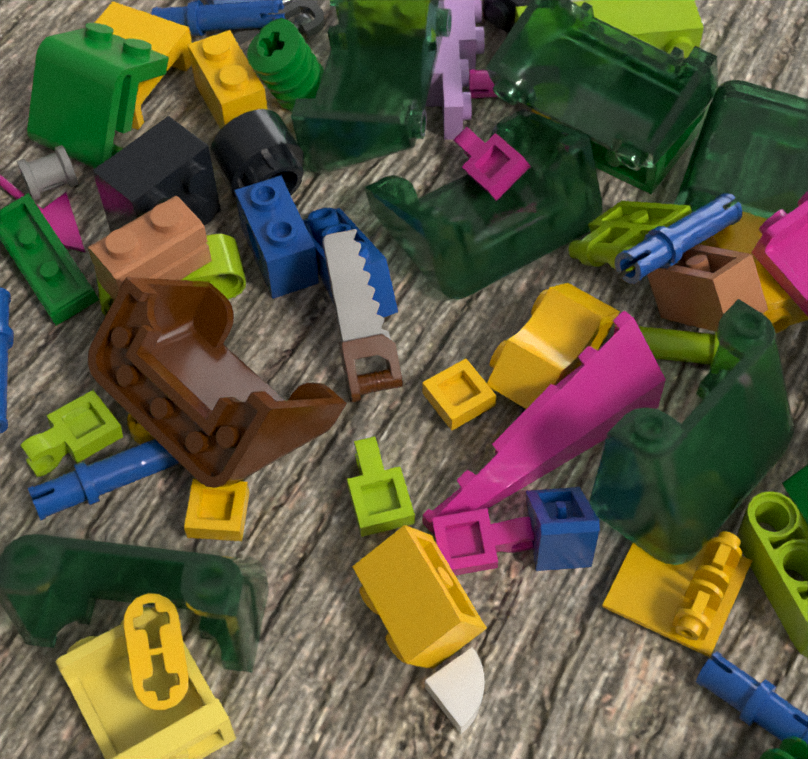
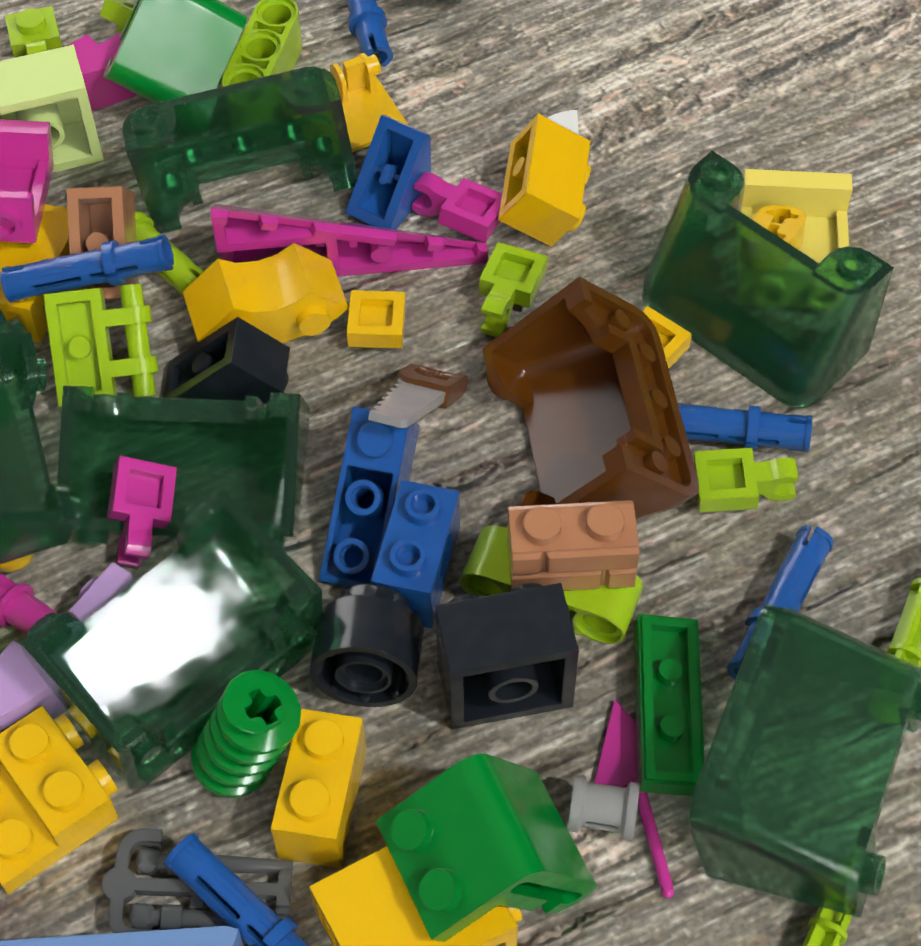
camera: 145 degrees left, 0 degrees up
none -> black slope [161,317,290,415]

